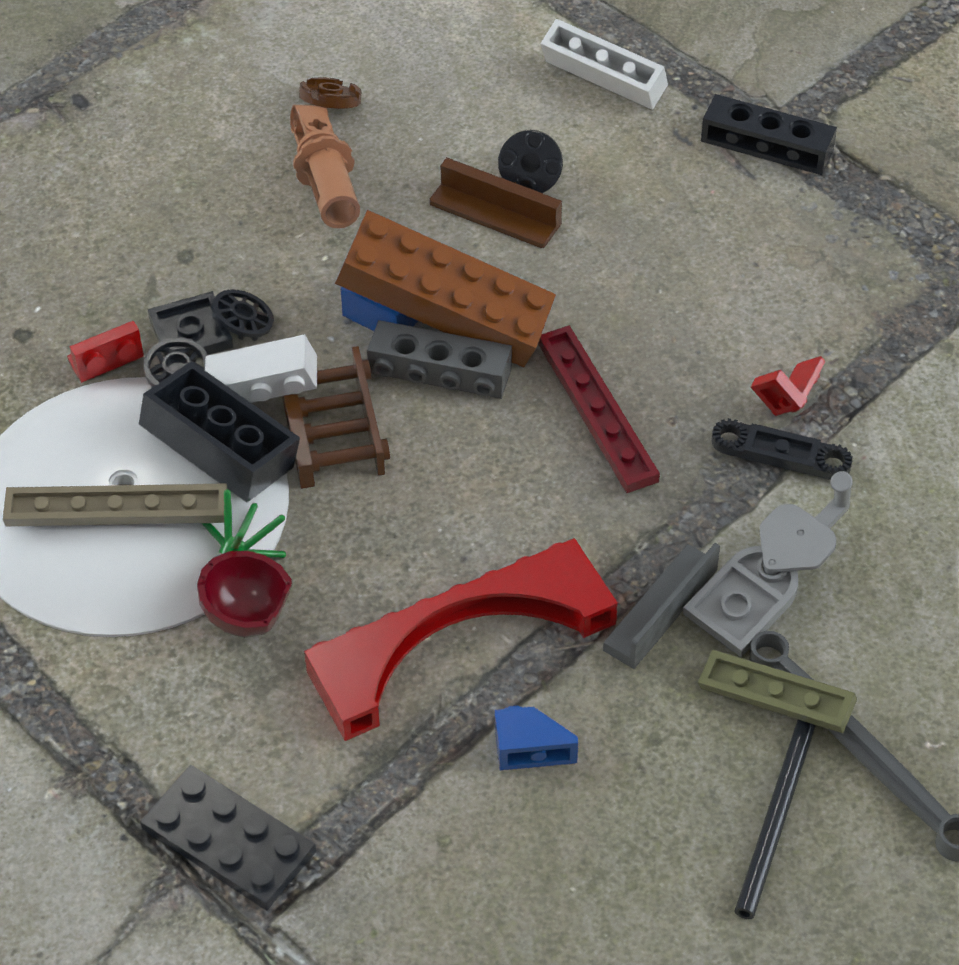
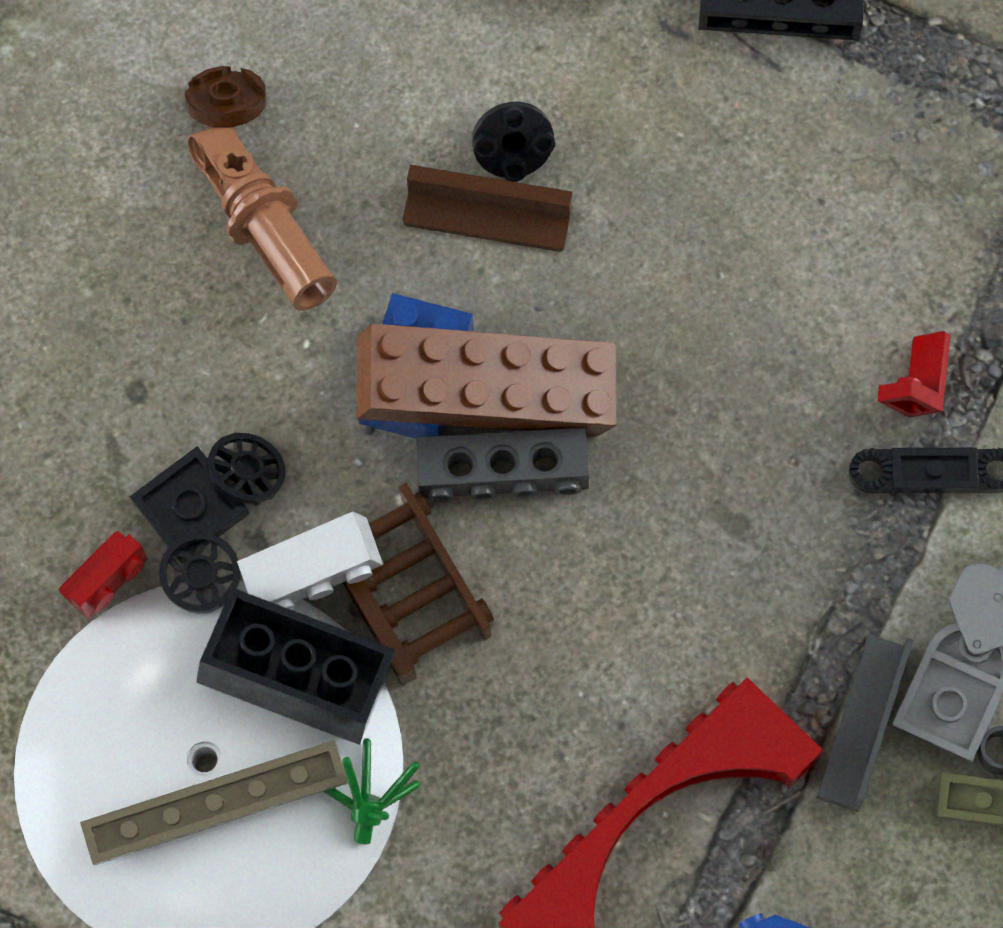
camera: 15 degrees left, 20 degrees up
dark red cylinder [197,551,293,638] -> none
dark red plate [538,325,660,493] -> none

